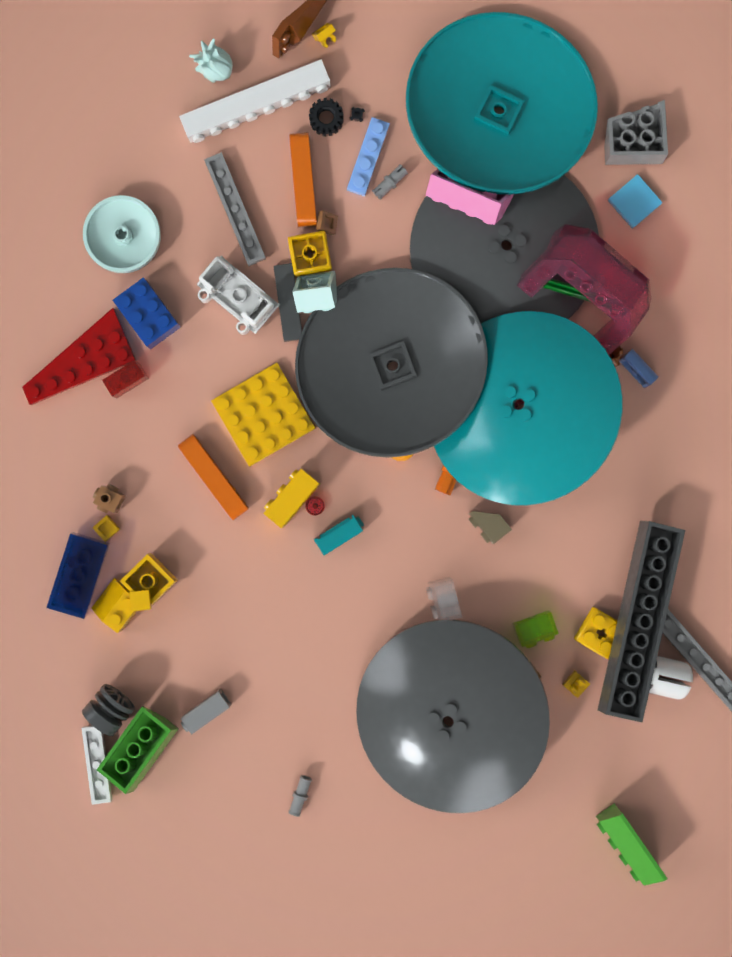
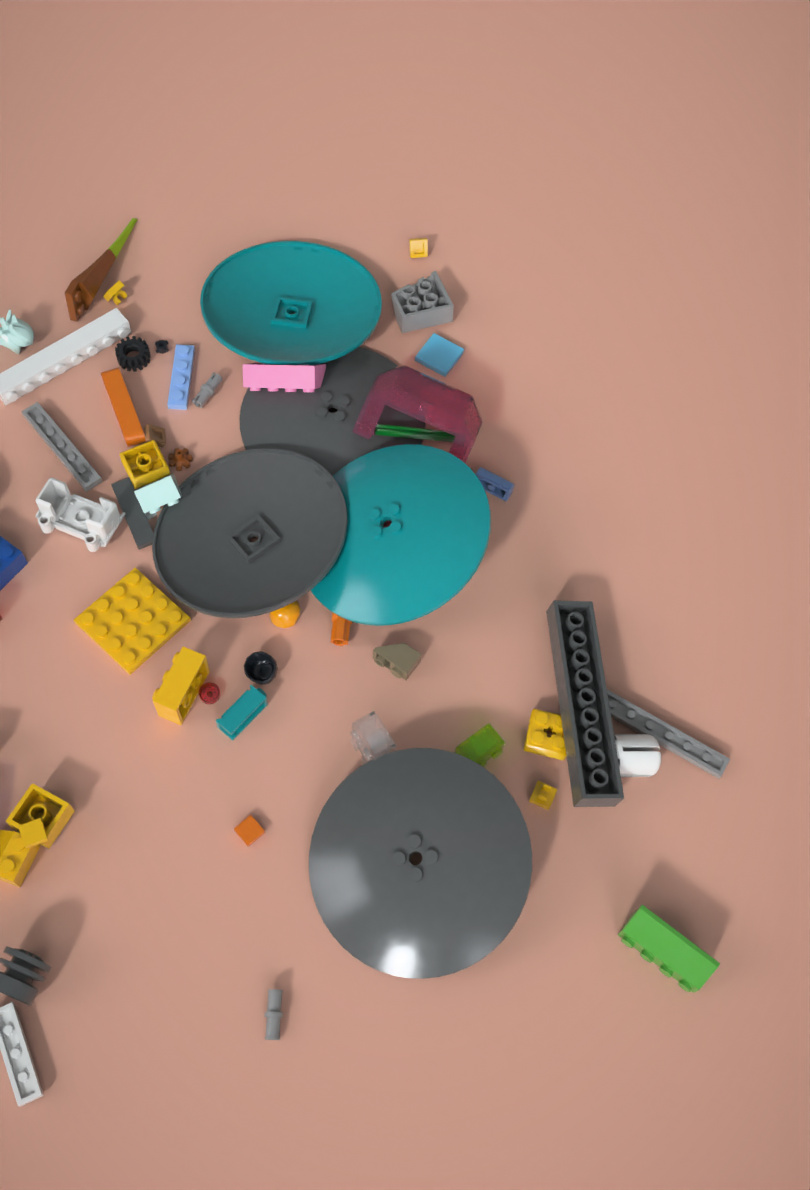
camera: 25 degrees left, 25 degrees down
bright green slope [97,706,179,794] -> none
orange beam [178,434,249,520] -> none
light grey brick [181,689,232,735] -> none
none -> dark orange plant [168,448,193,471]
none -> orange tile [234,815,265,847]
none -> black hair [244,651,278,685]
none -> yellow tile [409,238,428,258]

